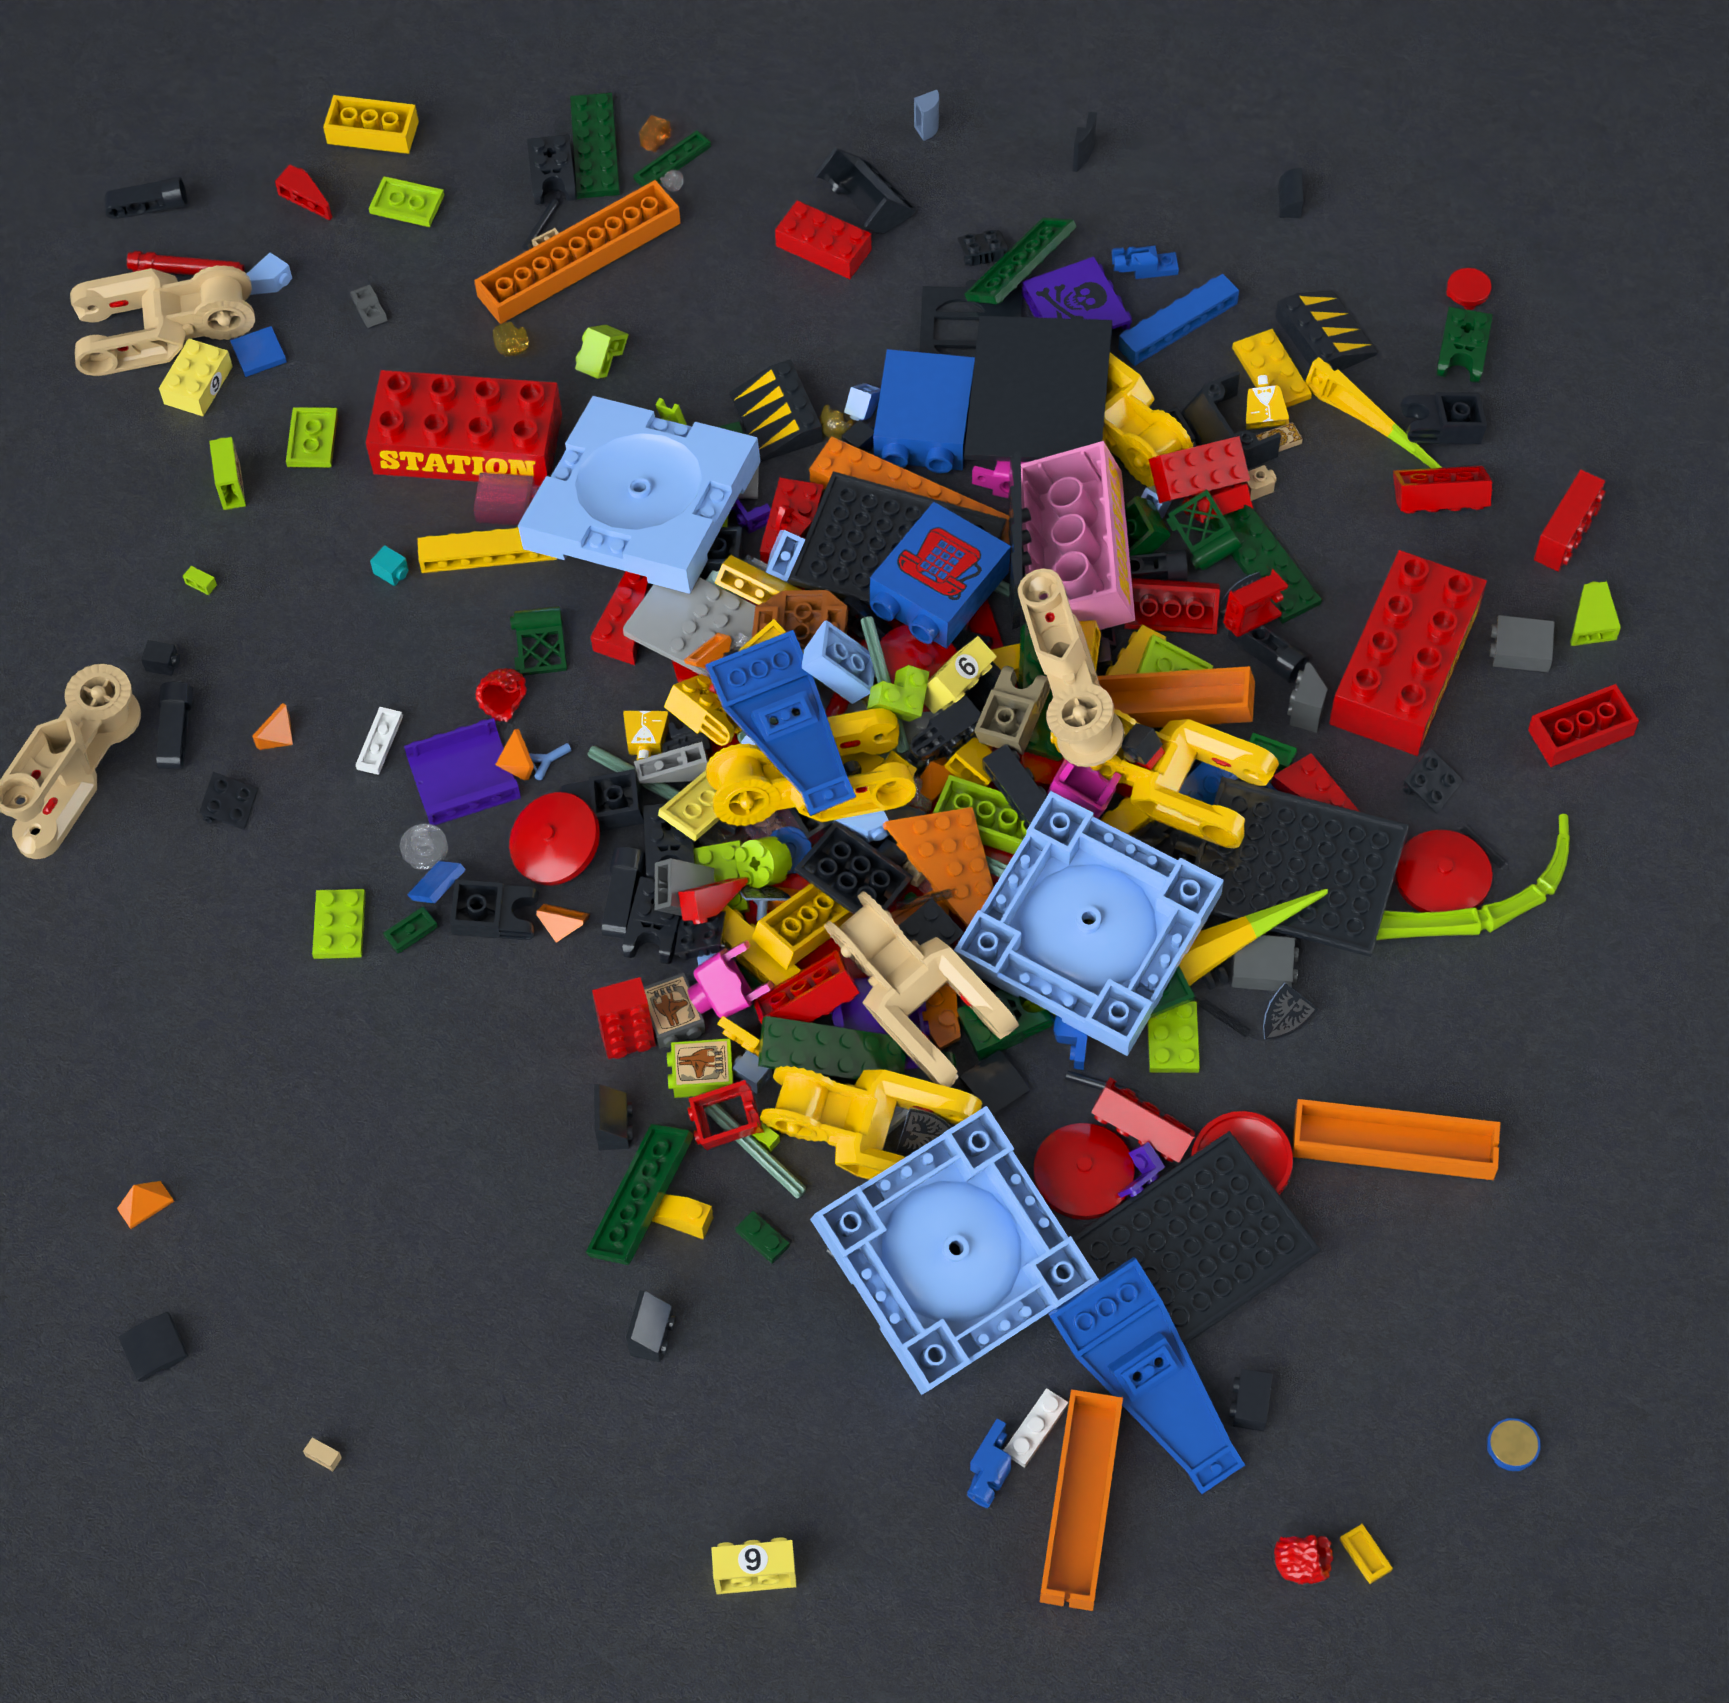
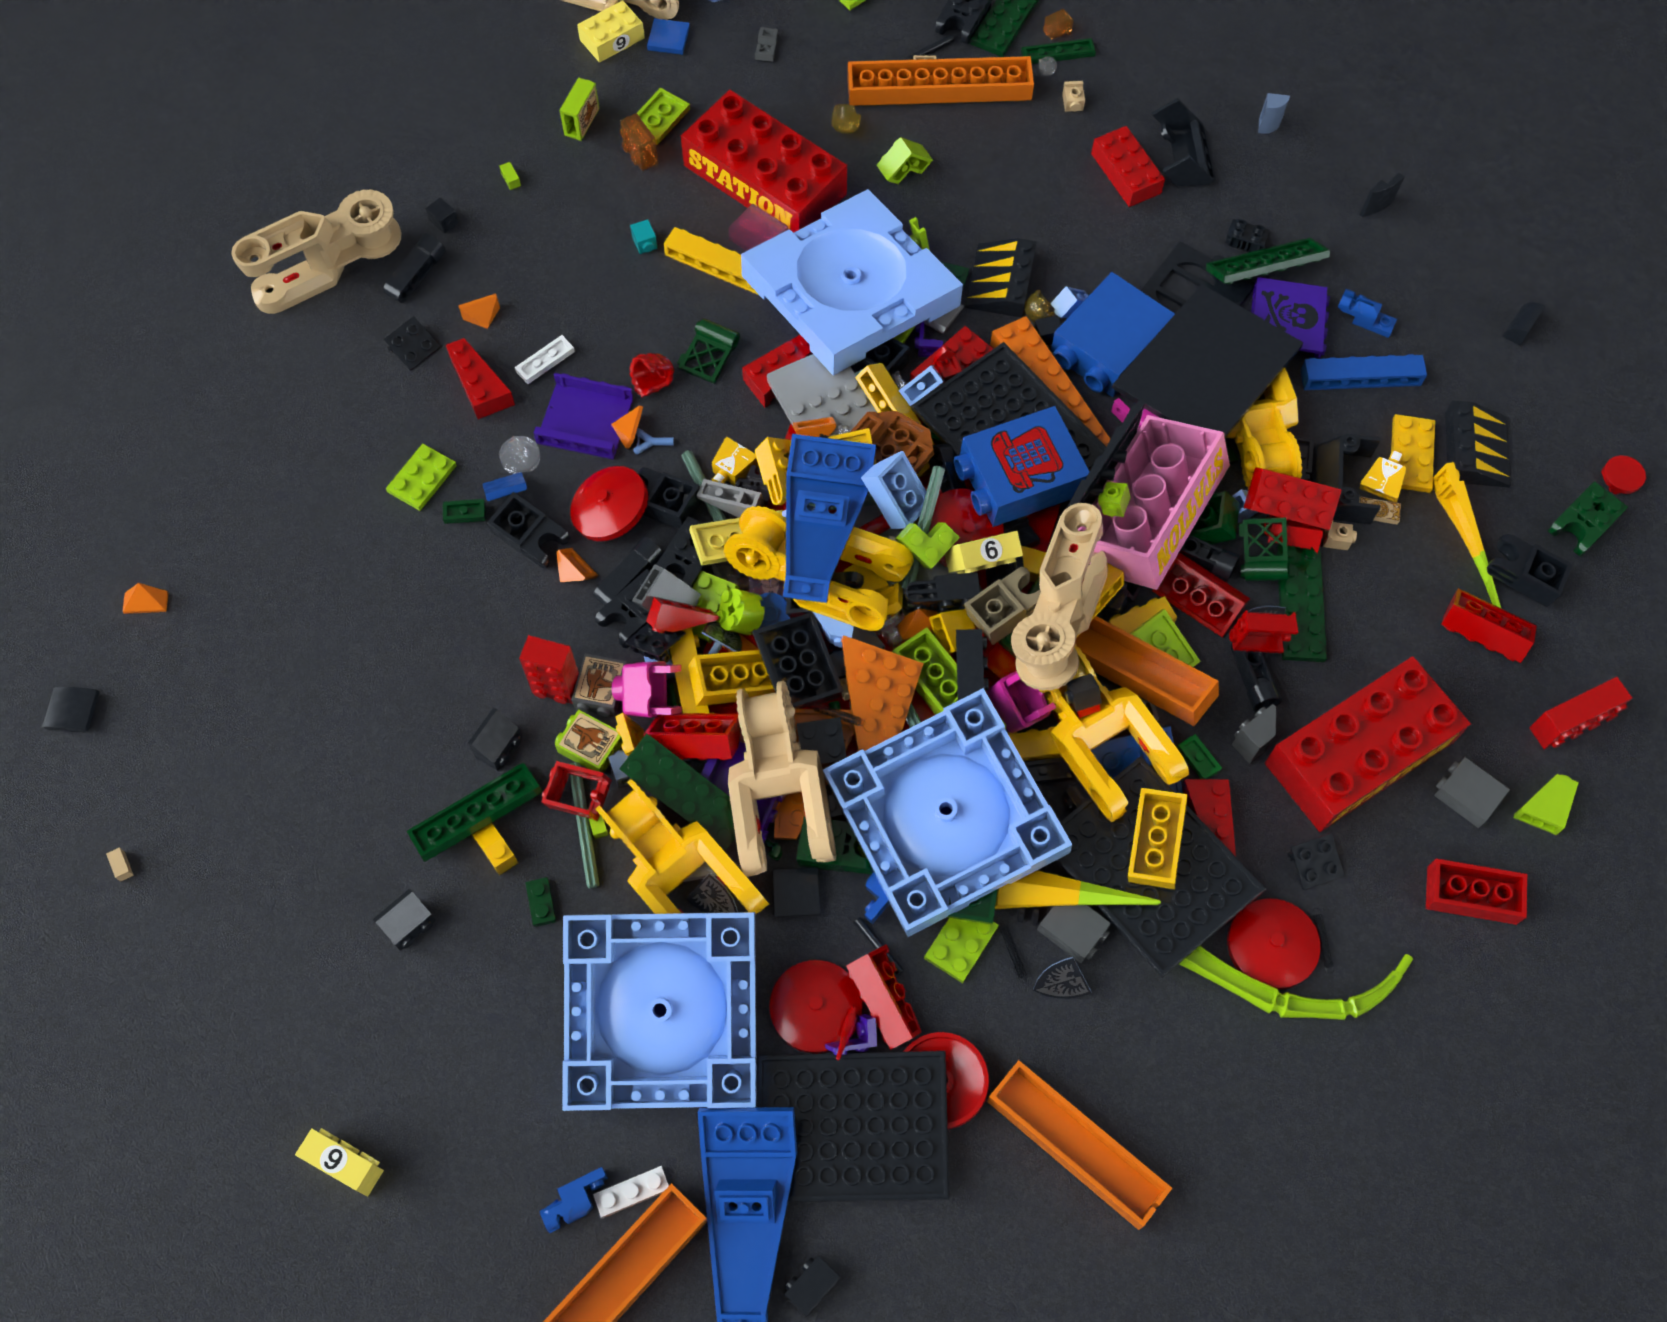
camera: 30 degrees right, 5 degrees up
none -> red wedge [446,338,515,419]
none -> clear orange brick [620,113,658,171]
none -> red animal [836,1007,859,1060]
none -> tan brick [1062,81,1085,112]
none -> lime brick [1098,482,1131,517]
none -> yellow brick [1128,788,1187,889]

